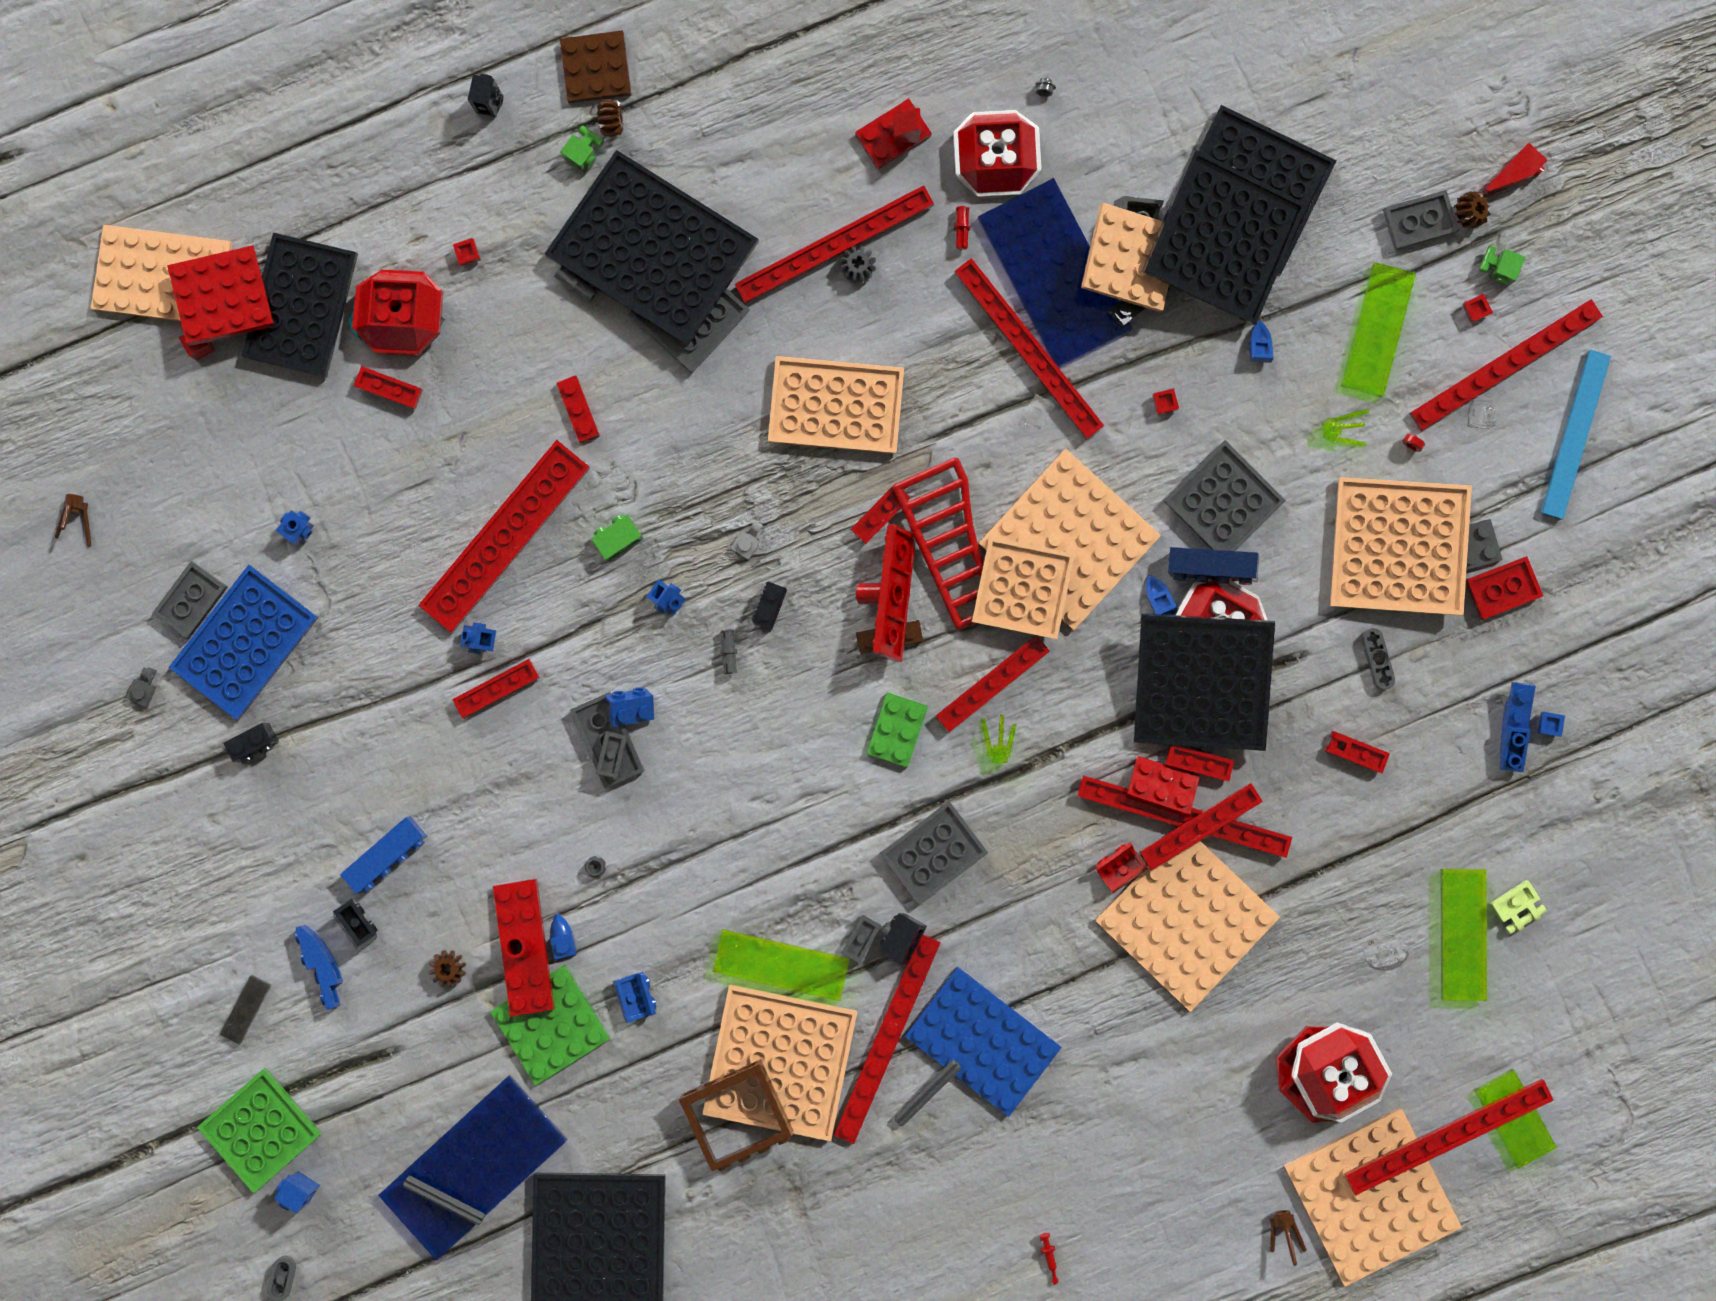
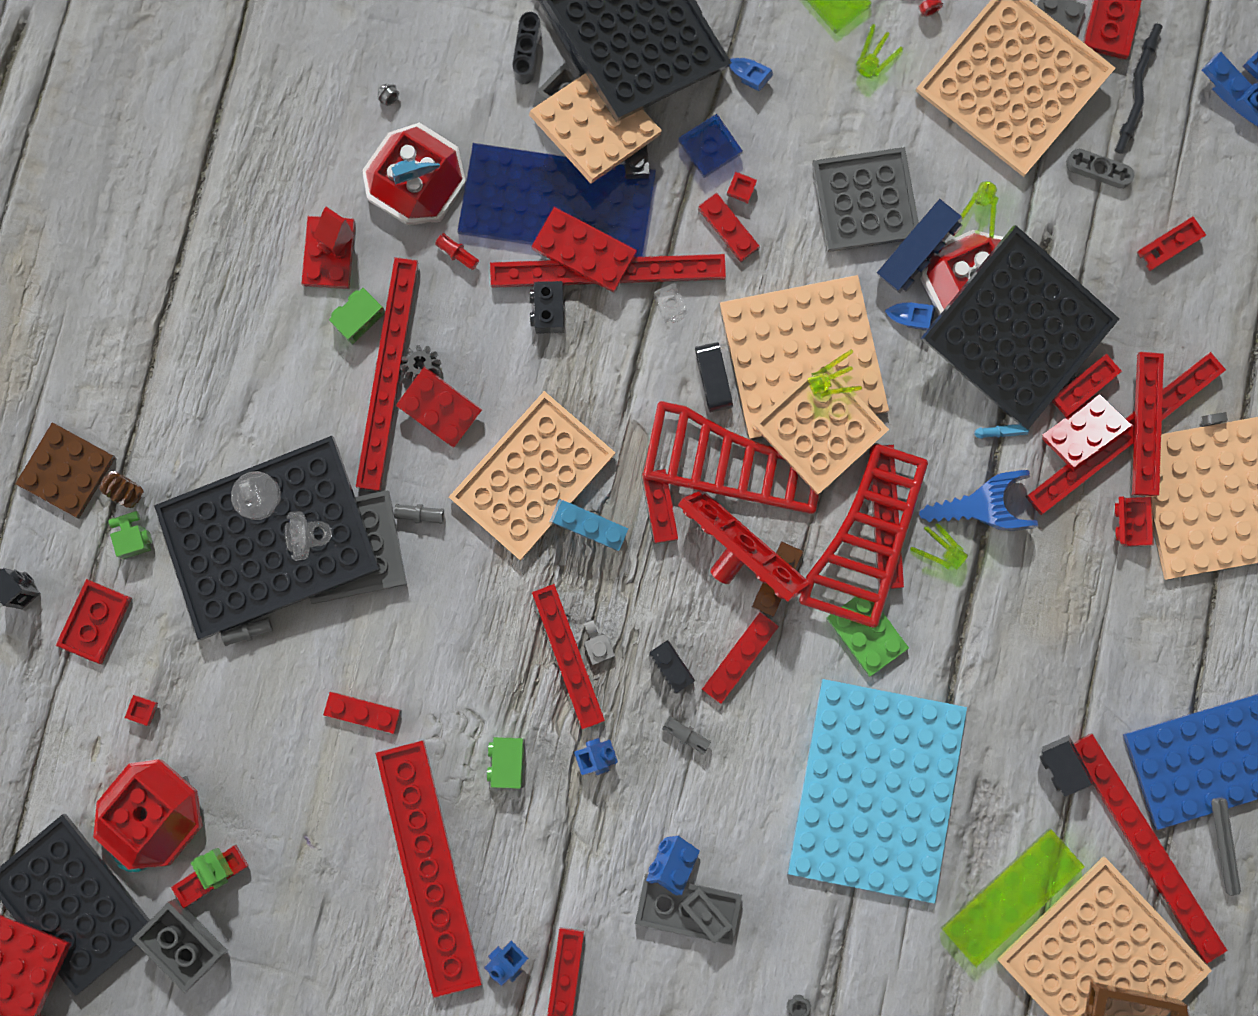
camera: 55 degrees left, 5 degrees down
dark grey plate [841,914,881,963] -> none
dark grey plate [880,801,988,905] -> none
none -> red tile [55,579,132,665]
none -> dark grey slope [132,898,228,993]
none -> bright green brick [191,848,233,890]
none -> clear tile [231,471,280,520]
none -> clear tile [285,511,332,561]
none -> bright green brick [329,288,385,345]
none -> dark azure plate [391,160,440,184]
none -> dark grey pin [394,504,445,524]
none -> red plate [395,366,482,448]
none -> black beam [512,12,541,84]
none -> black brick [530,281,564,334]
none -> red plate [531,207,637,293]
none -> red plate [532,584,605,729]
none -> dark azure brick [549,499,628,551]
none -> clear blue plate [678,114,743,178]
none -> black beam [695,342,733,413]
none -> red plate [698,192,760,262]
none -> red plate [701,612,779,704]
none -> medium azure plate [787,679,967,903]
none -> red bar [799,444,928,628]
none -> clear neon green plant [807,349,862,398]
none -> blue animal [919,470,1038,531]
none -> clear neon green plant [960,181,999,238]
none -> dark azure piece [974,425,1030,439]
none -> black bar [1114,23,1163,154]
none -> dark grey tile [1201,412,1228,426]

